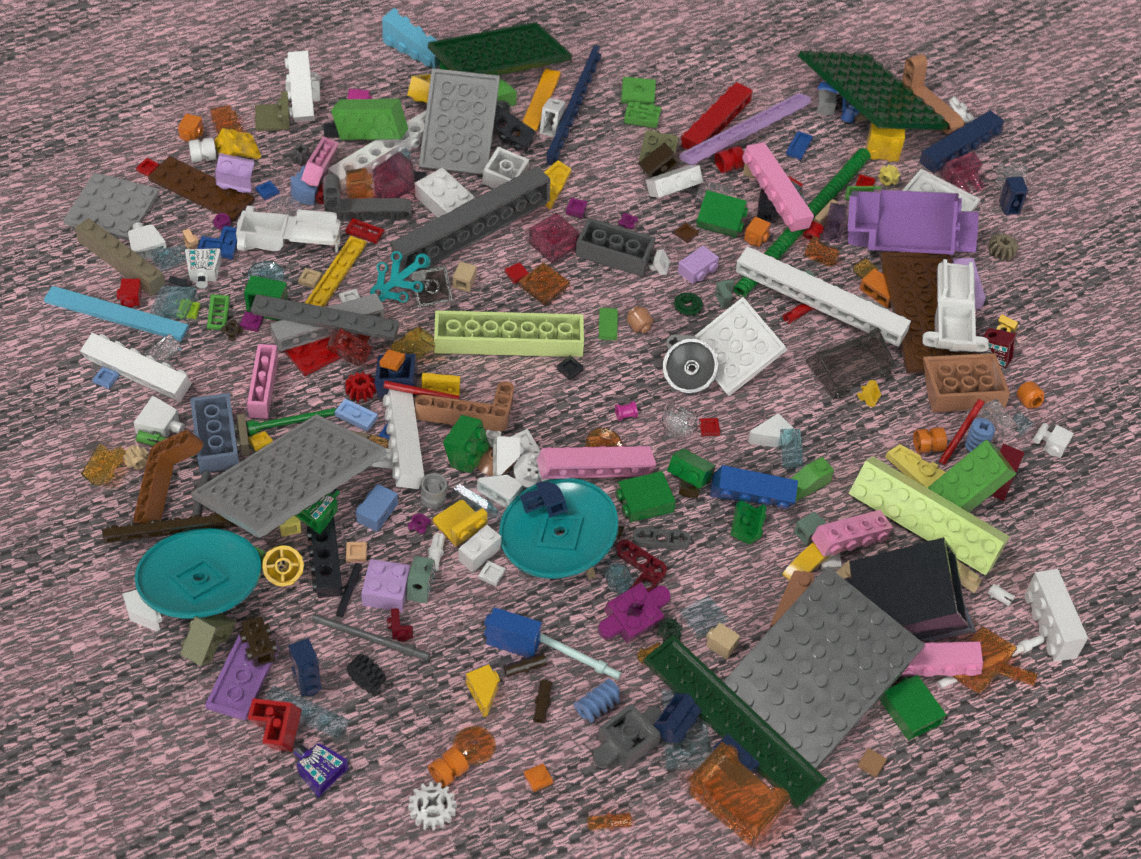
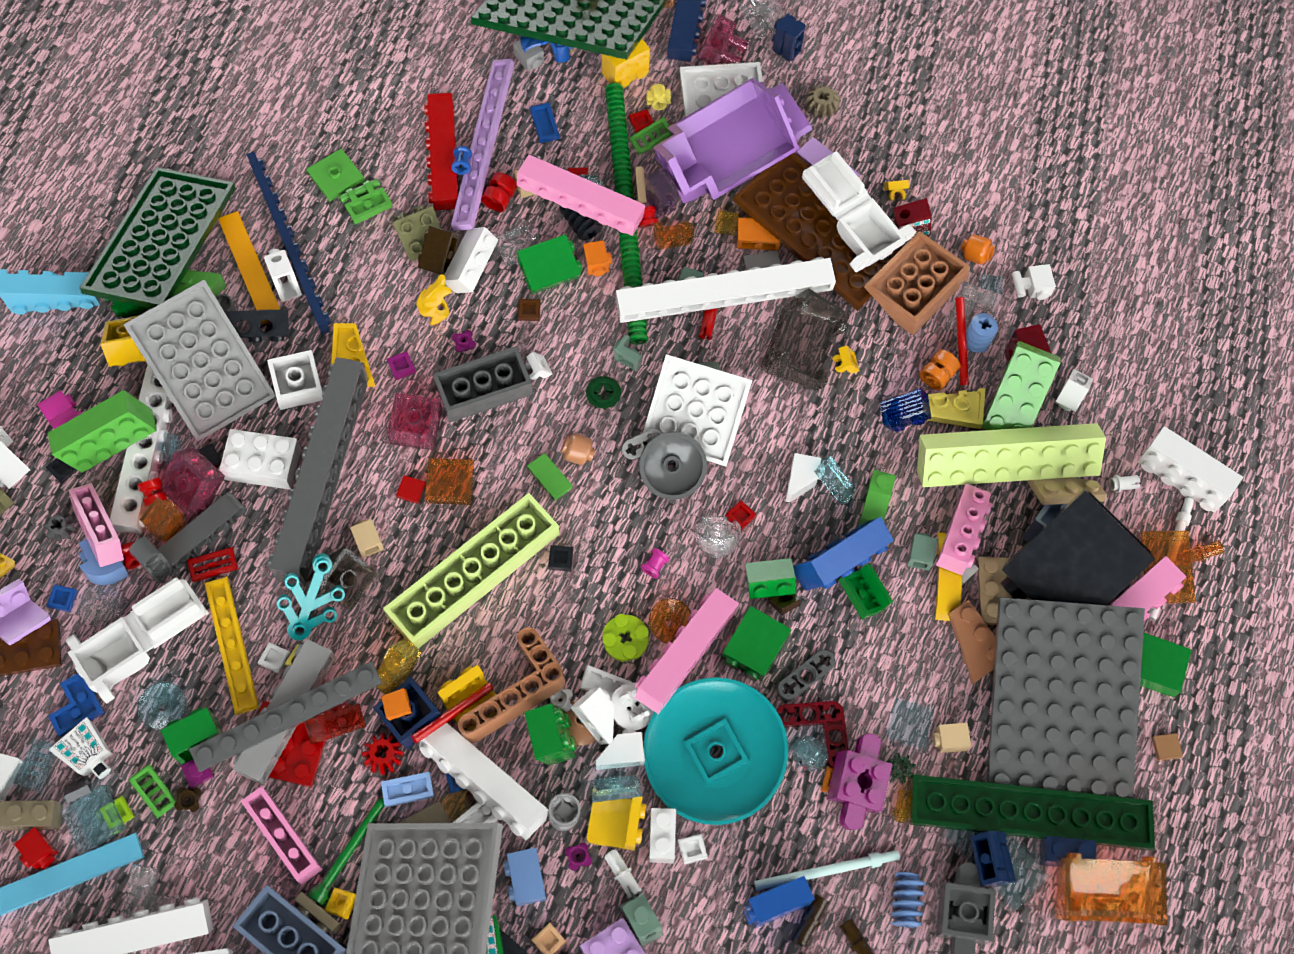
camera: 40 degrees left, 15 degrees up
light nougat plate [182,229,199,249] -> none
magenta plate [213,213,231,230] -> none
tan tile [298,268,322,288] -> none
dark blue brick [520,482,568,518] -> none
lavender brick [678,245,719,284] -> none
none -> red wheel [137,477,167,507]
none -> yellow hair [416,274,452,325]
none -> blue bush [452,146,472,175]
none -> lime plate [602,614,649,662]
none -> clear blue brick [880,388,932,432]
none -> white slope [1056,369,1093,412]

